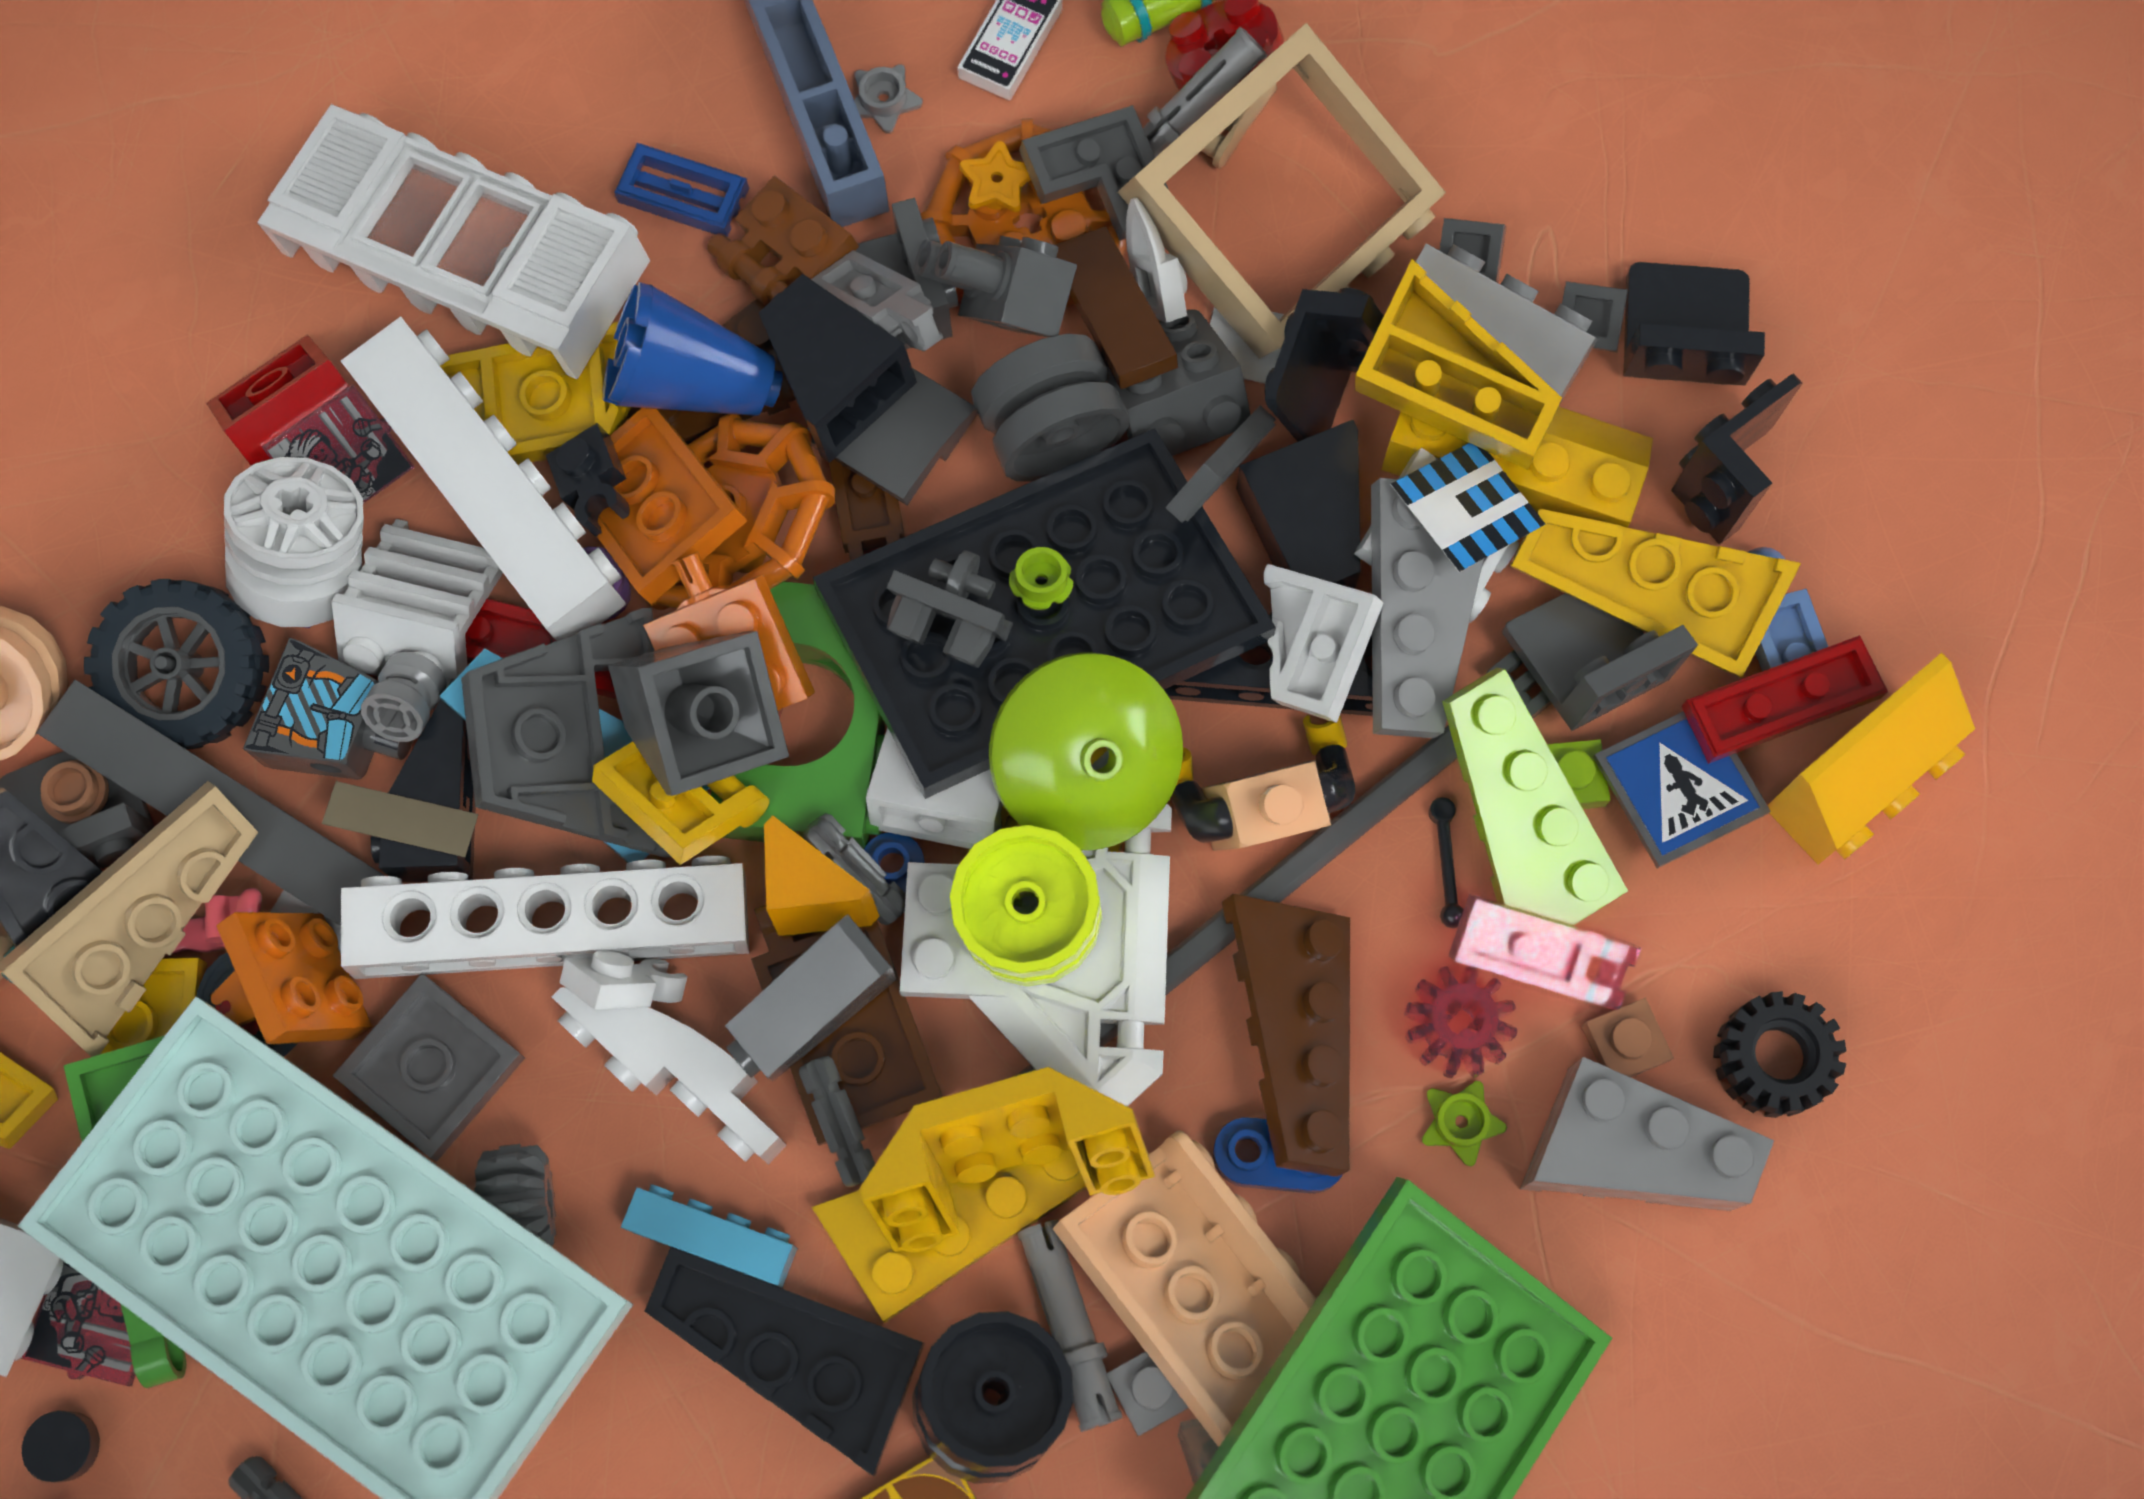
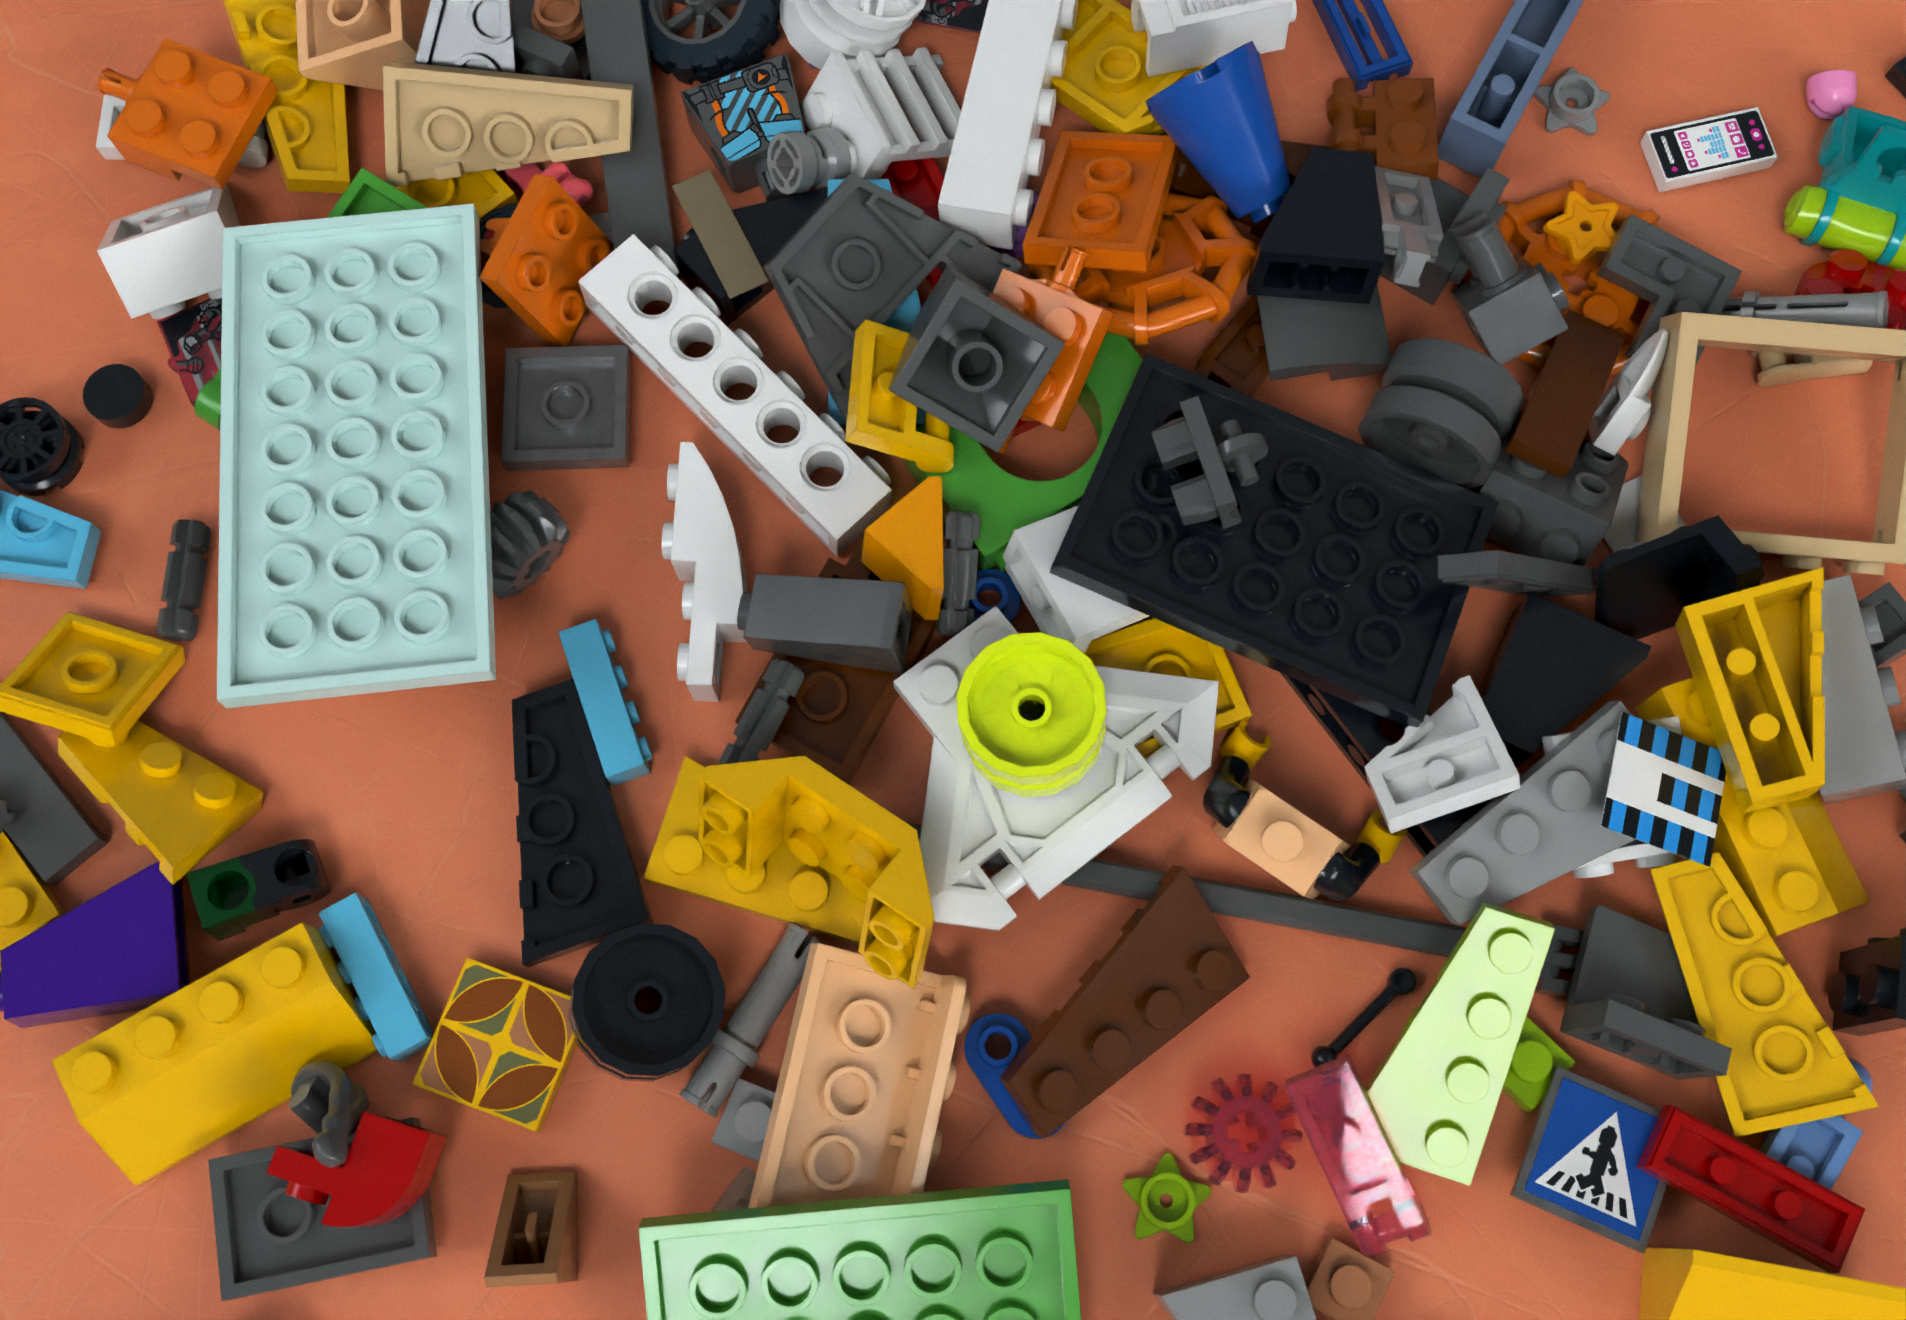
camera: 50 degrees right, 0 degrees up
black plate [546,423,630,536] -> none
white plate [559,950,688,1010] -> none
lime dish [989,652,1183,850] -> none
lime plate [1009,547,1073,610] -> none

